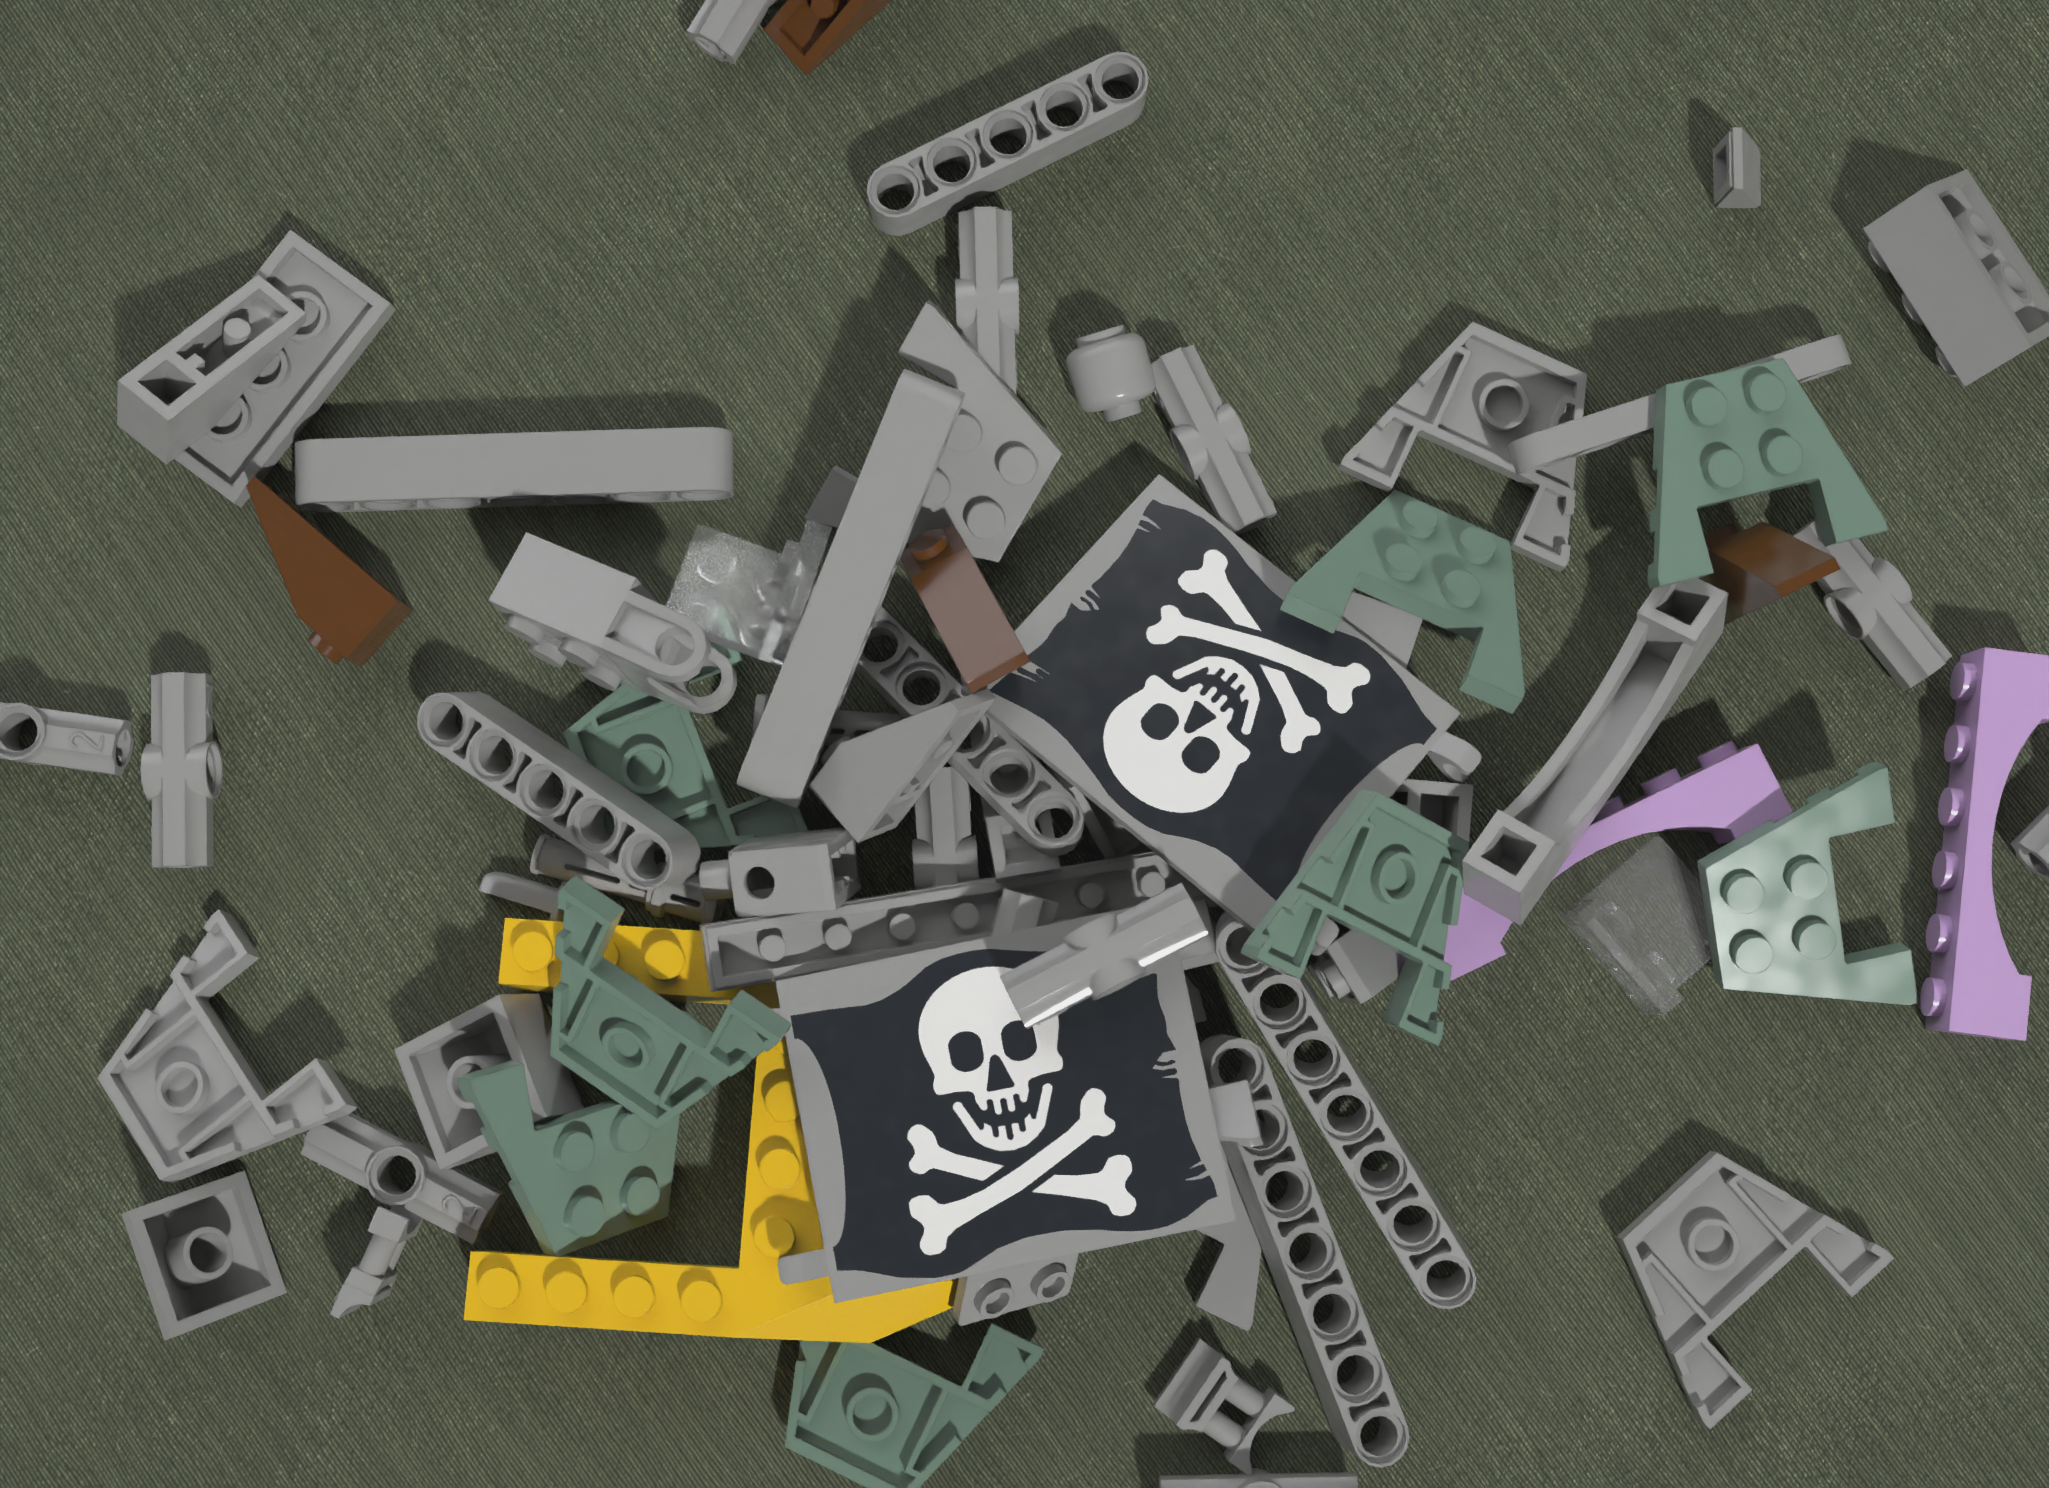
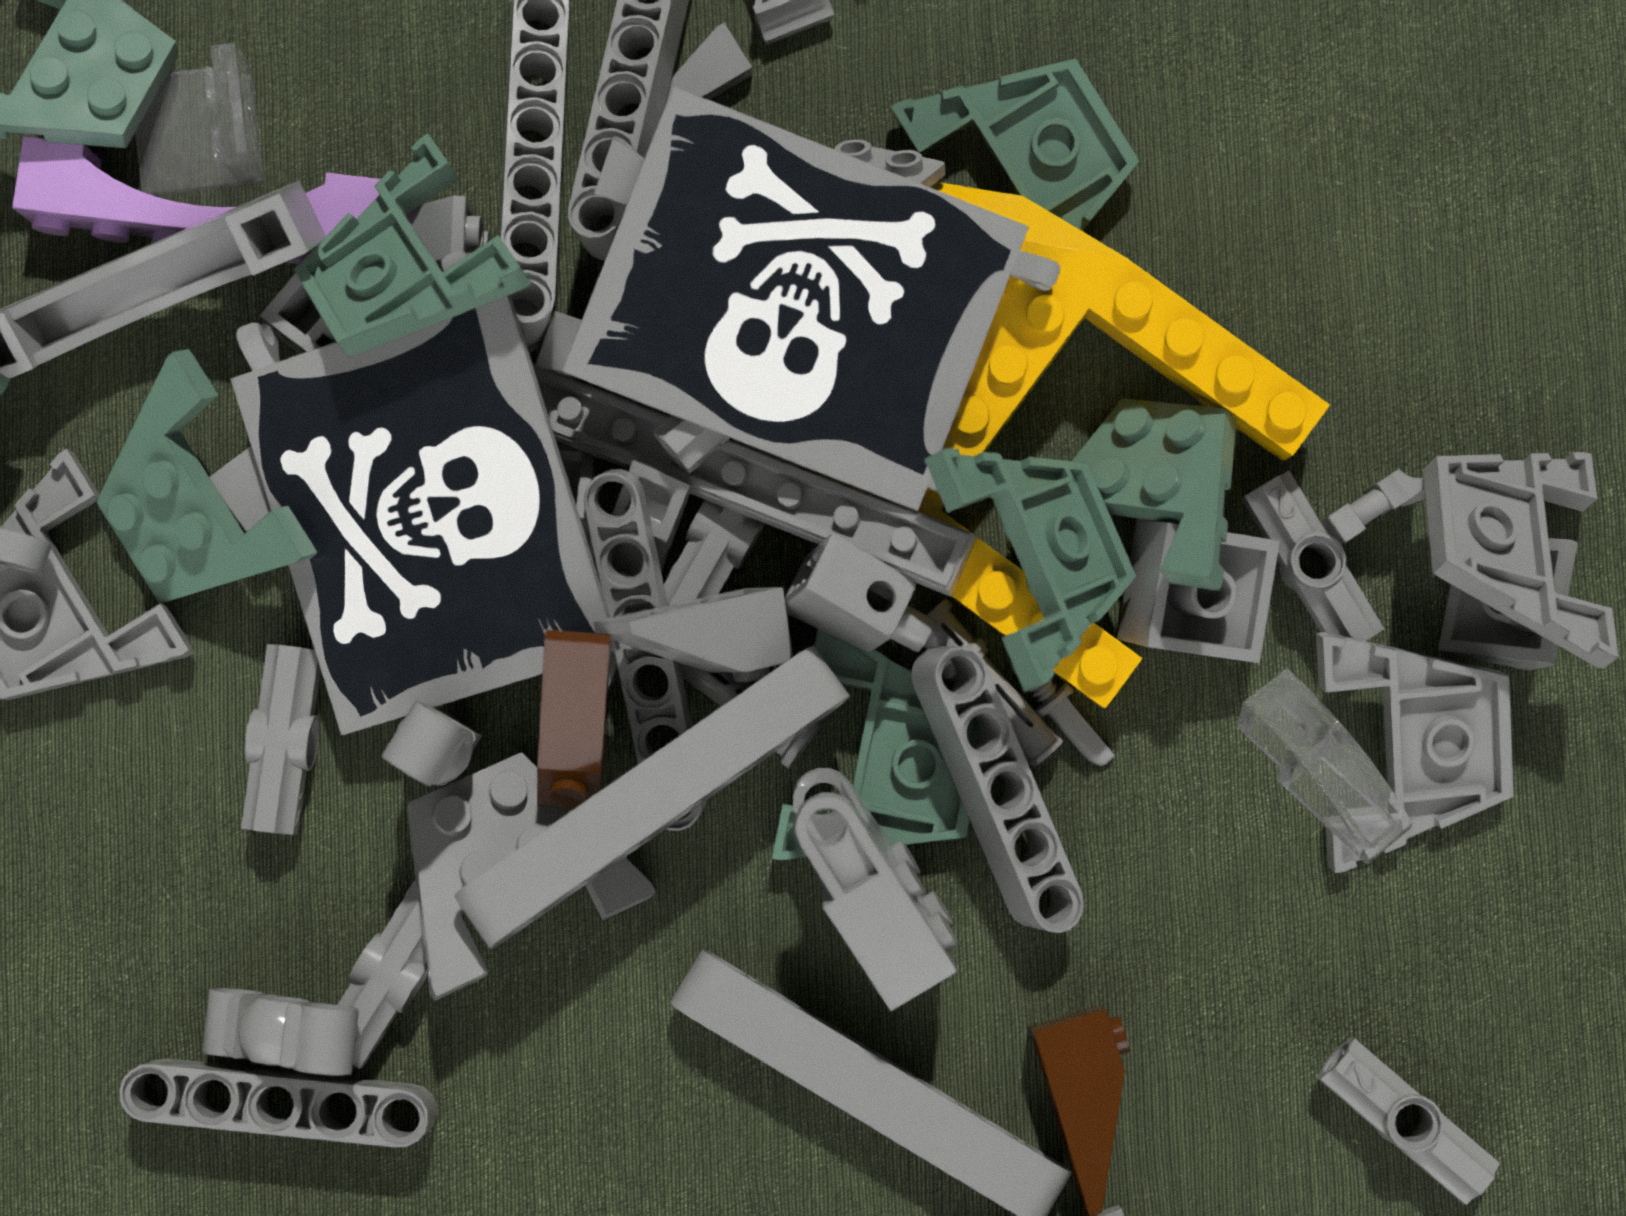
camera: 140 degrees left, 0 degrees up
light grey piece [140,672,223,868] -> none
clear bracket [666,519,832,667] -> none
light grey piece [1000,883,1209,1029] -> none
light grey head [1066,324,1156,422] -> none
none -> light grey piece [201,988,360,1075]
none -> light grey piece [381,700,482,786]
none -> clear slope [1236,668,1412,864]
none -> light grey wing [1423,452,1619,669]

